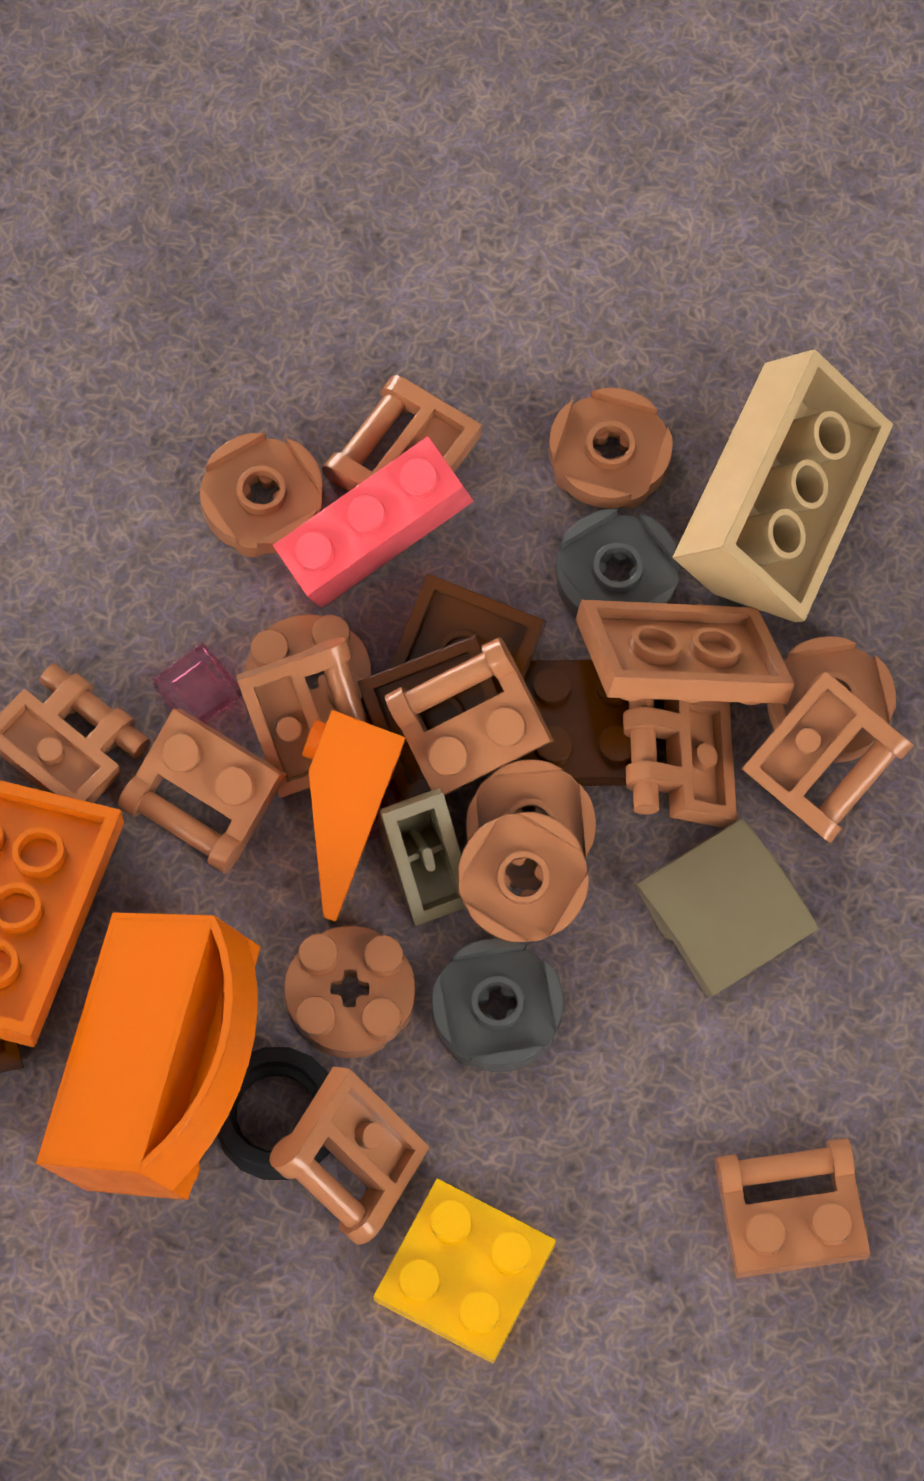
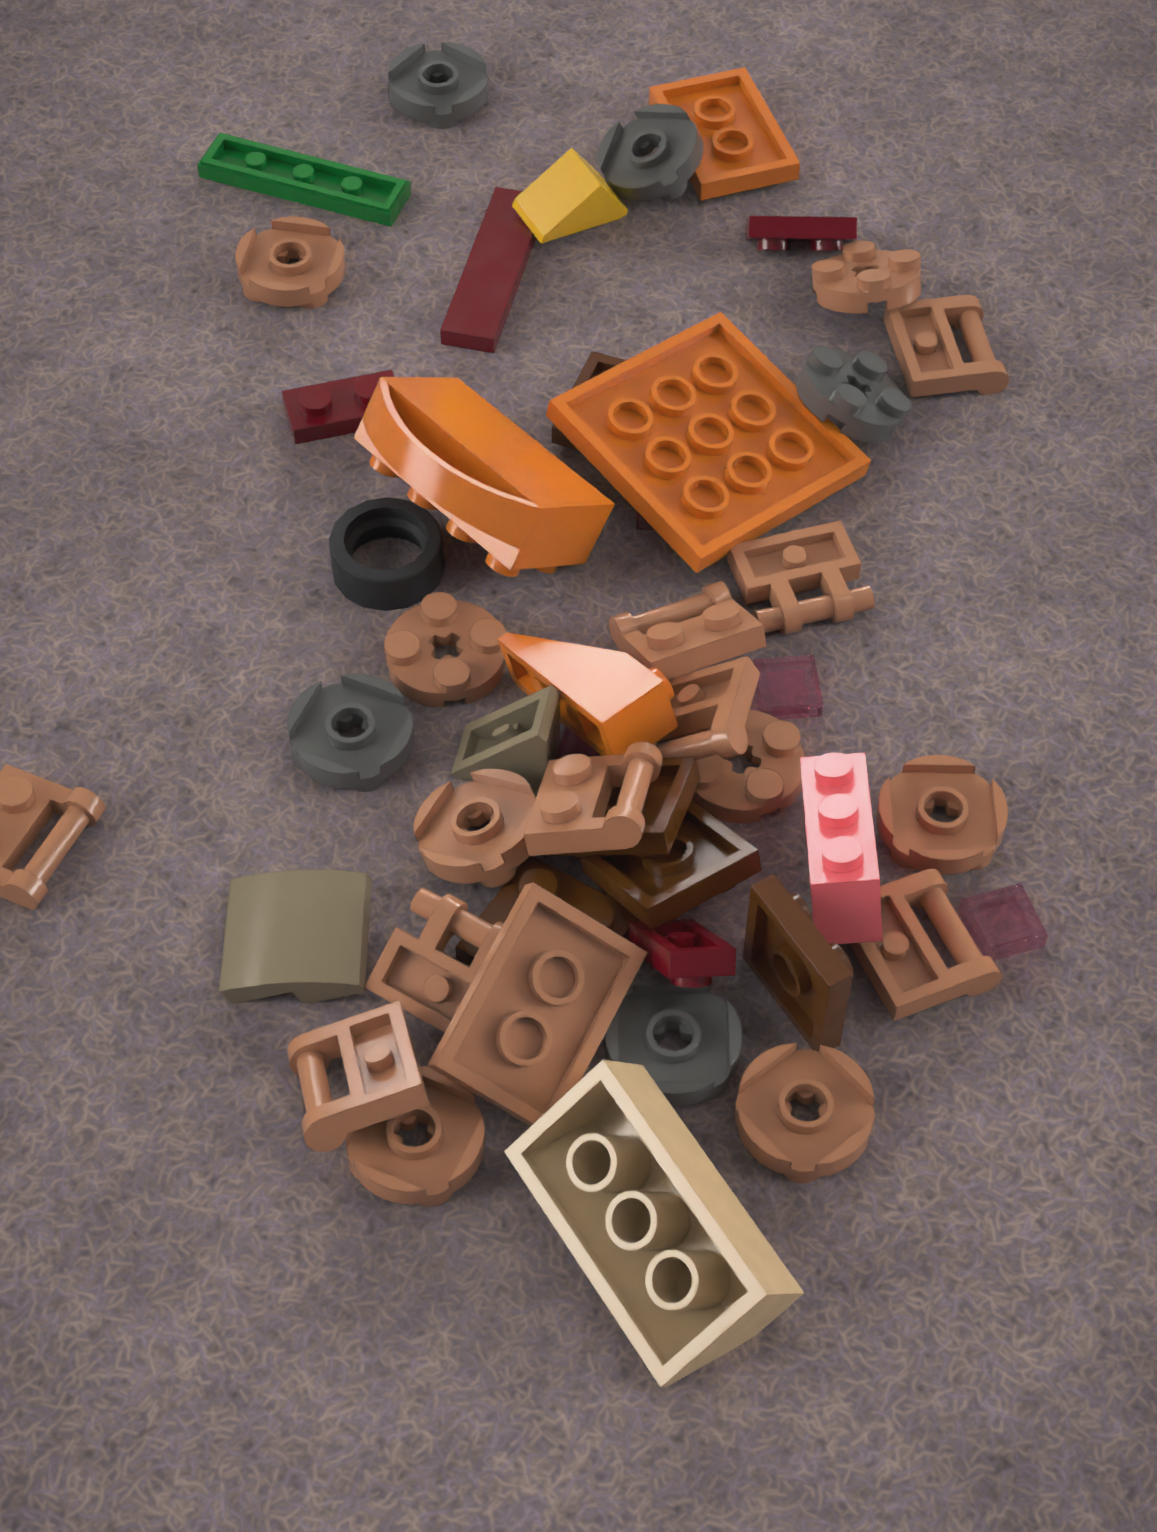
camera: 125 degrees right, 15 degrees down
nougat plate [269,1066,430,1245] -> none
yellow plate [373,1178,556,1364] -> none
nougat plate [458,812,589,942] -> none
none -> dark red plate [282,369,394,445]
none -> dark red plate [629,919,736,988]
none -> reddish brown plate [743,874,853,1052]
none -> clear pink tile [958,883,1048,961]

